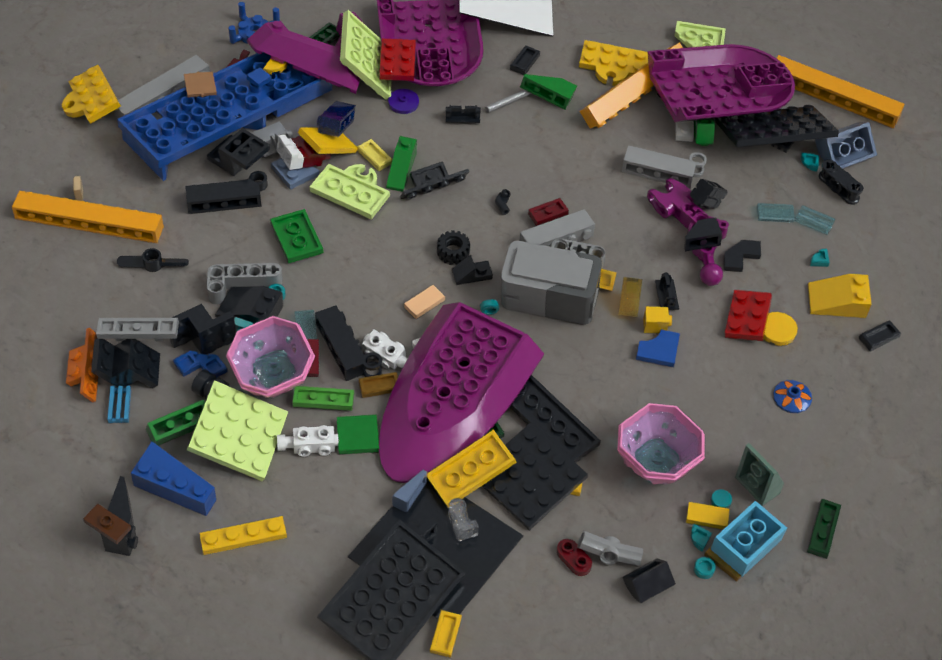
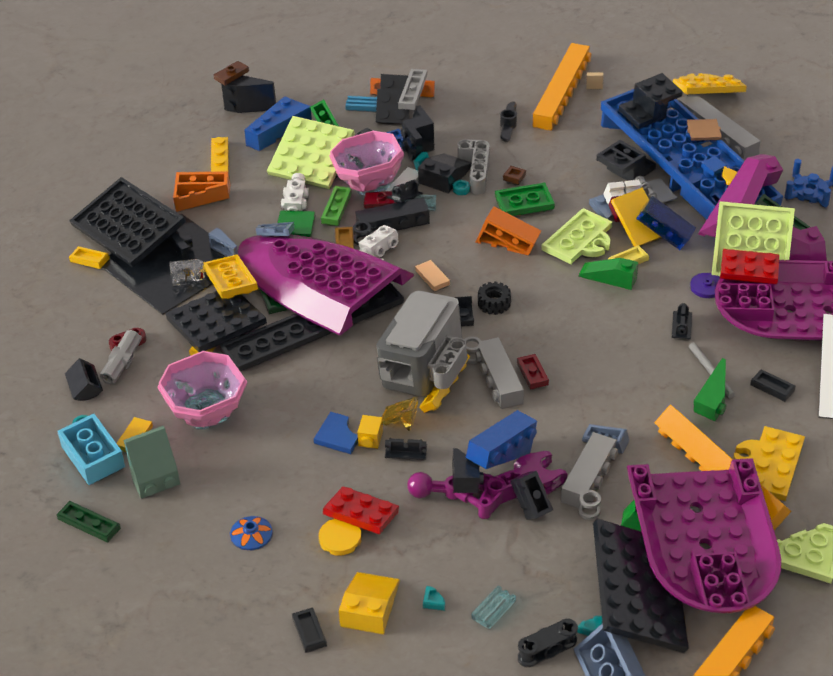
camera: 105 degrees right, 10 degrees down
black hinge [185,171,268,214] -> none
black bracket [400,161,469,200] -> none
black arm [495,189,511,215] -> none
teal tile [691,524,712,552] -> none
black tile [724,240,761,272] -> none
clear light blue tile [757,203,795,222] -> none
none -> orange wedge [173,171,231,212]
none -> sand blue wing [256,222,295,237]
none -> black hinge [387,180,423,203]
none -> blue wedge [466,410,537,469]
none -> orange wedge [475,206,541,256]
none -> reddish brown plate [503,166,526,185]
none -> sand blue slope [582,424,629,453]
none -> black bracket [618,73,683,129]

